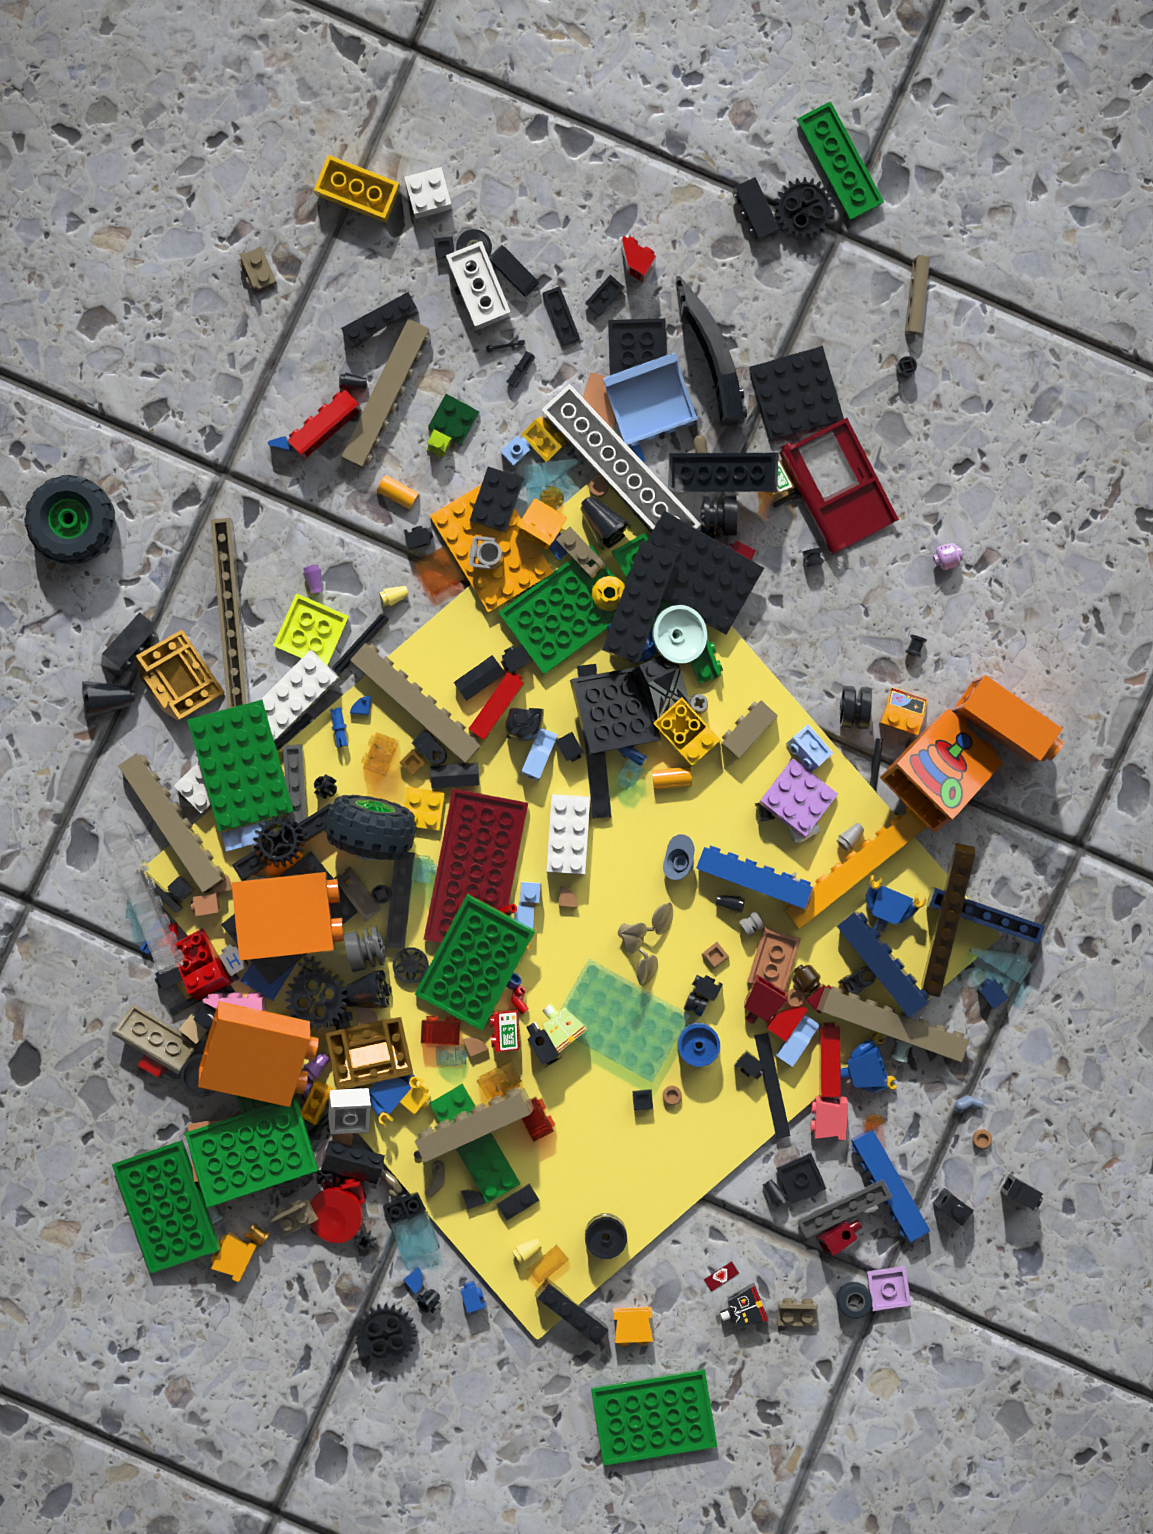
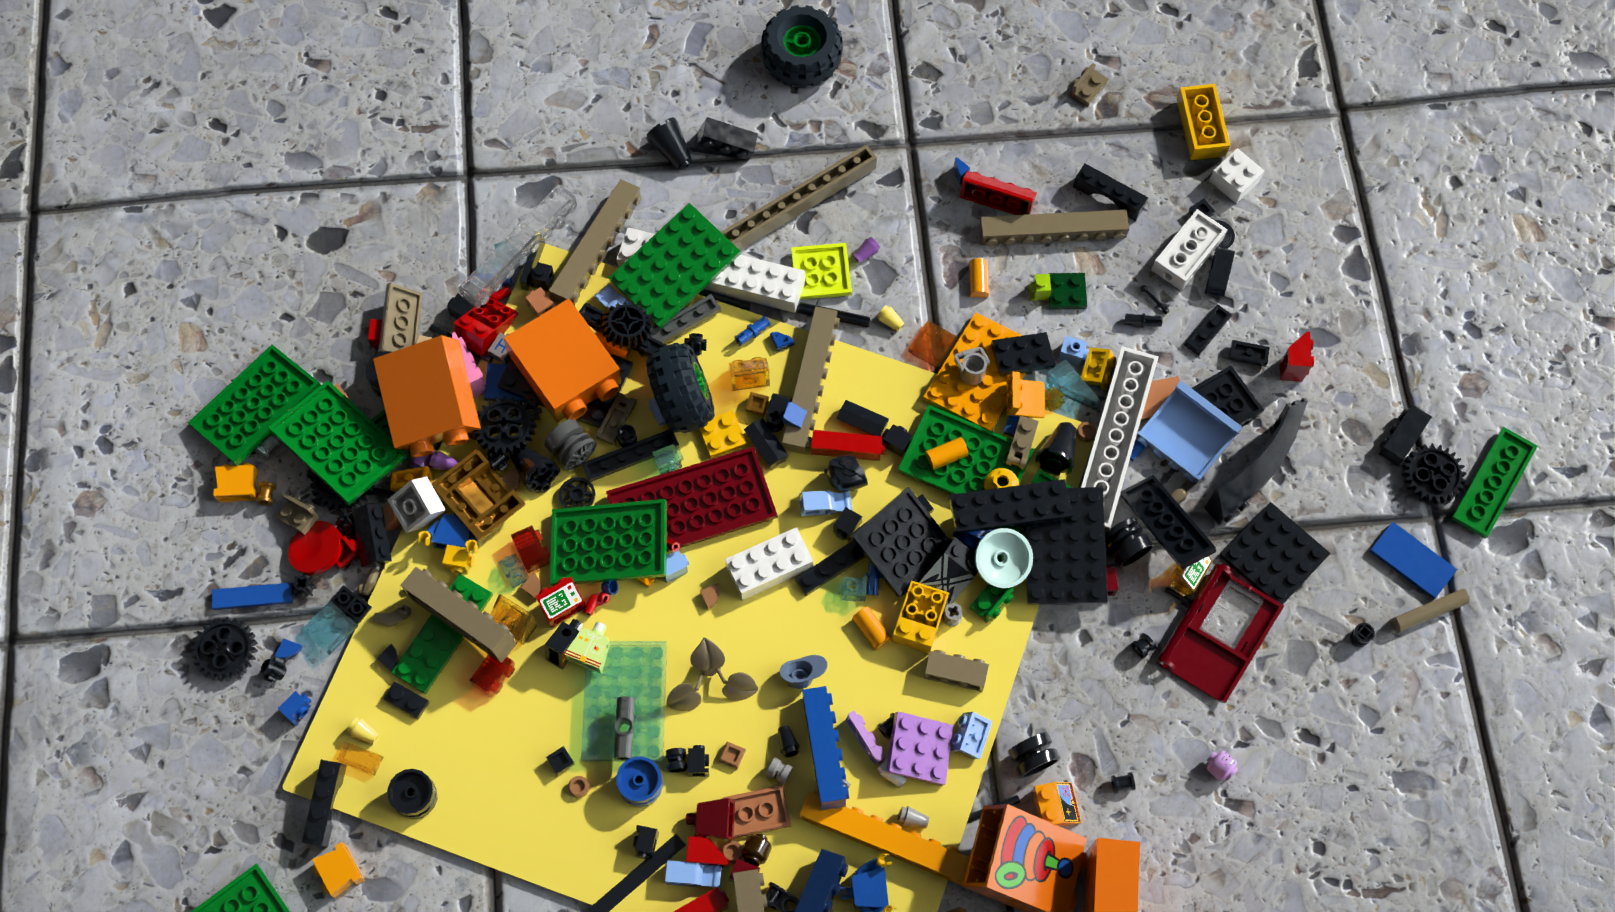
camera: 60 degrees right, 20 degrees down
pearl gold slope [135,630,225,721] -> none
black cone [339,372,367,391] -> none
black brick [403,526,434,550] -> none
light blue brick [520,882,541,903] -> none
none -> blue tile [212,582,293,610]
none -> dark grey piece [614,696,635,761]
none -> slope [783,402,807,429]
none -> lavender hinge [846,710,885,765]
none -> light orange brick [925,437,968,470]
none -> blue tile [1369,522,1458,600]

